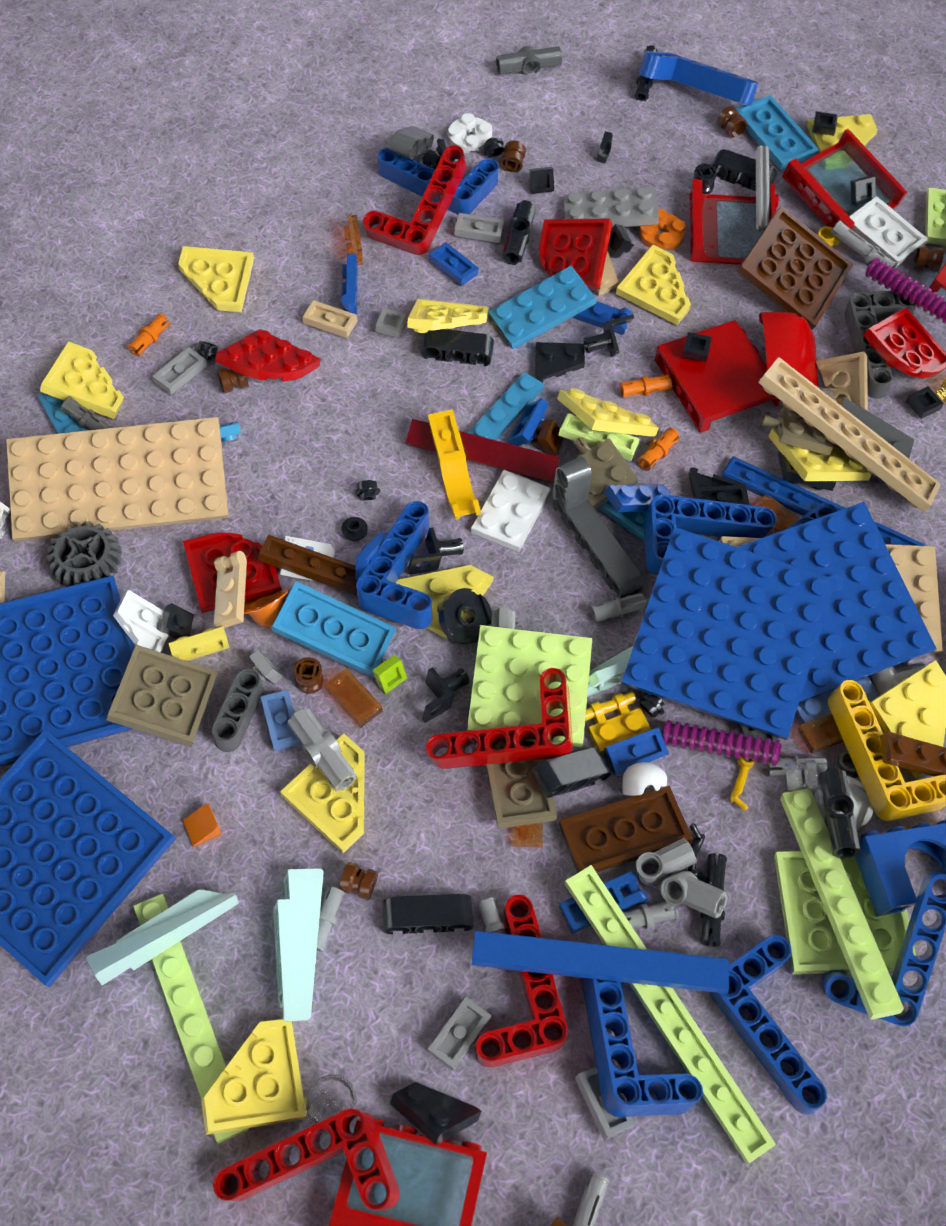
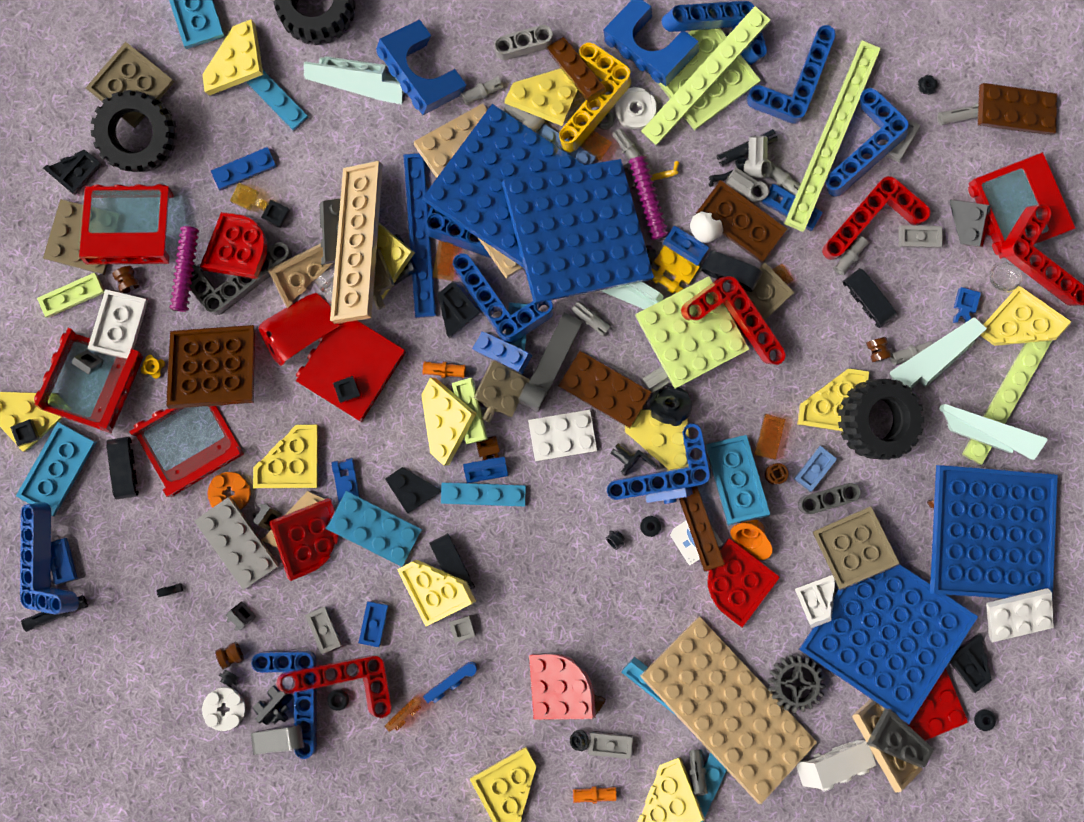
camera: 125 degrees left, 25 degrees up
black plate [160,603,194,639] -> none
light yellow plate [168,627,230,661] -> none
orange slope [183,803,222,847] -> none
tan plate [214,551,247,628] -> none
light grey plate [249,649,284,683] -> none
light grey piece [288,708,357,792] -> none
tan plate [303,300,357,338] -> none
lime plate [372,654,408,694] -> none
dark red tile [405,419,560,483] -> none
black bracket [422,667,470,723] -> none
yellow piece [428,409,481,520] -> none
blue tile [471,931,729,994] -> none
dark grey piece [496,46,562,75] -> none
black piece [502,200,536,265] -> none
black bracket [583,315,634,357] -> none
orange pin [619,374,672,398] -> none
black wheel [693,164,717,194] -> none
reddish brown wheel [717,106,748,138] -> none
light grey axle [756,145,770,231] -> none
clear wheel [785,760,818,791] -> none
black piece [819,768,860,859] -> none
light grey pin [830,221,896,266] -> none
none -> blue plate [51,538,78,585]
none -> black plate [327,689,349,711]
none -> reddish brown plate [558,351,652,429]
none -> black tyre [838,379,925,460]
none -> black plate [918,75,938,95]
none -> blue plate [953,287,981,324]

